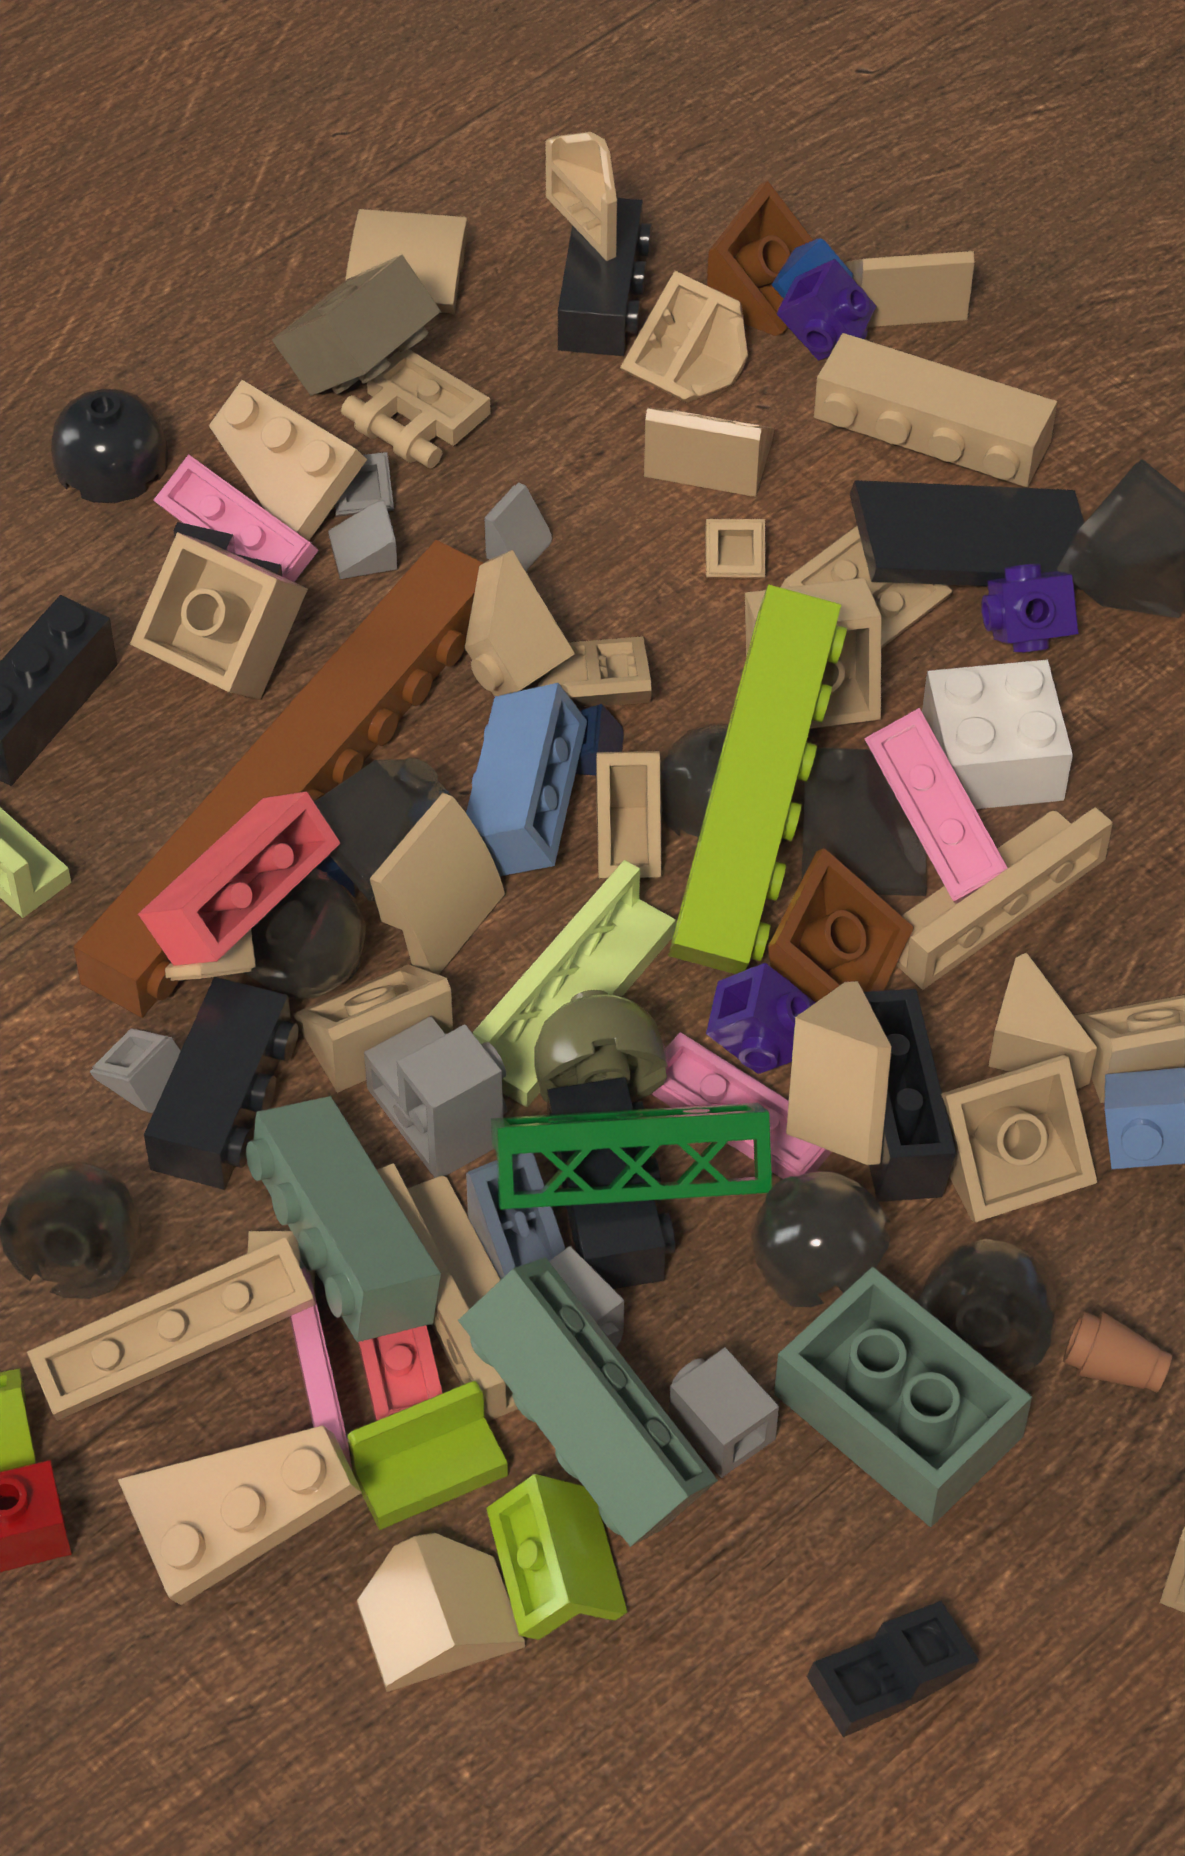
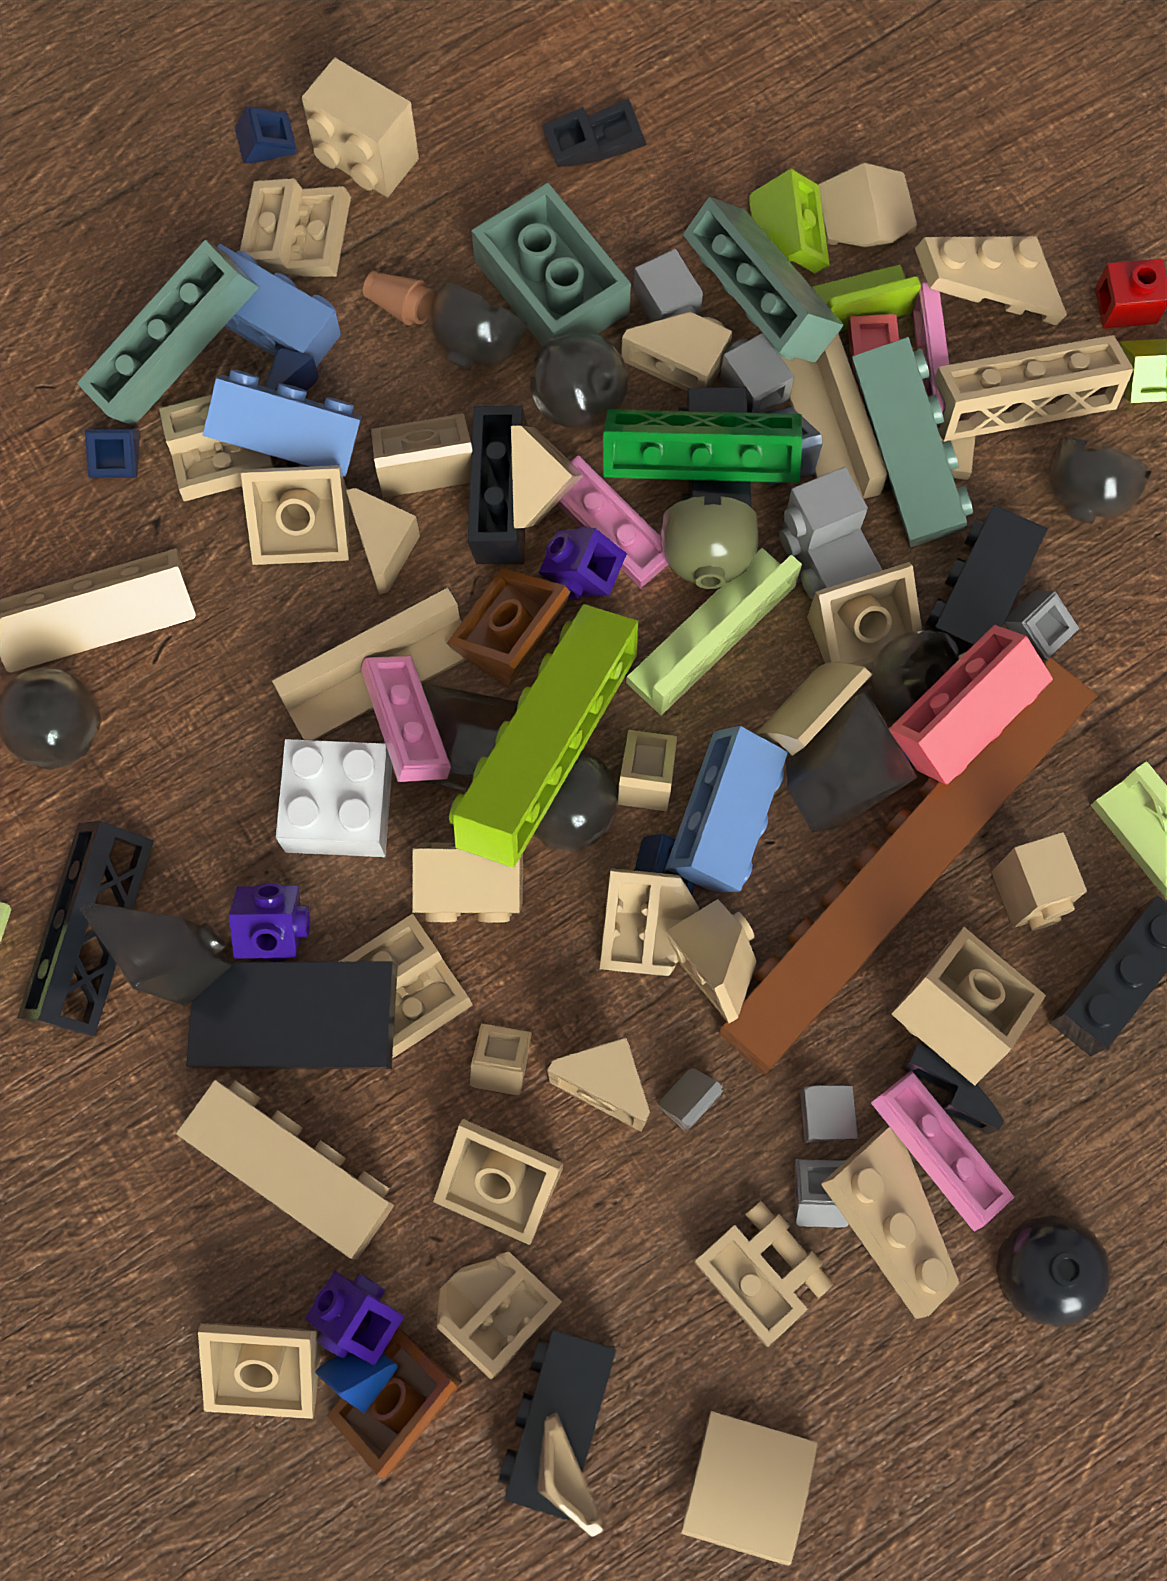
camera: 170 degrees left, 20 degrees up
dark tan brick [272,255,441,396] -> none
none -> tan slope [548,1038,650,1132]
none -> tan slope [621,312,732,392]
none -> tan brick [991,832,1087,931]

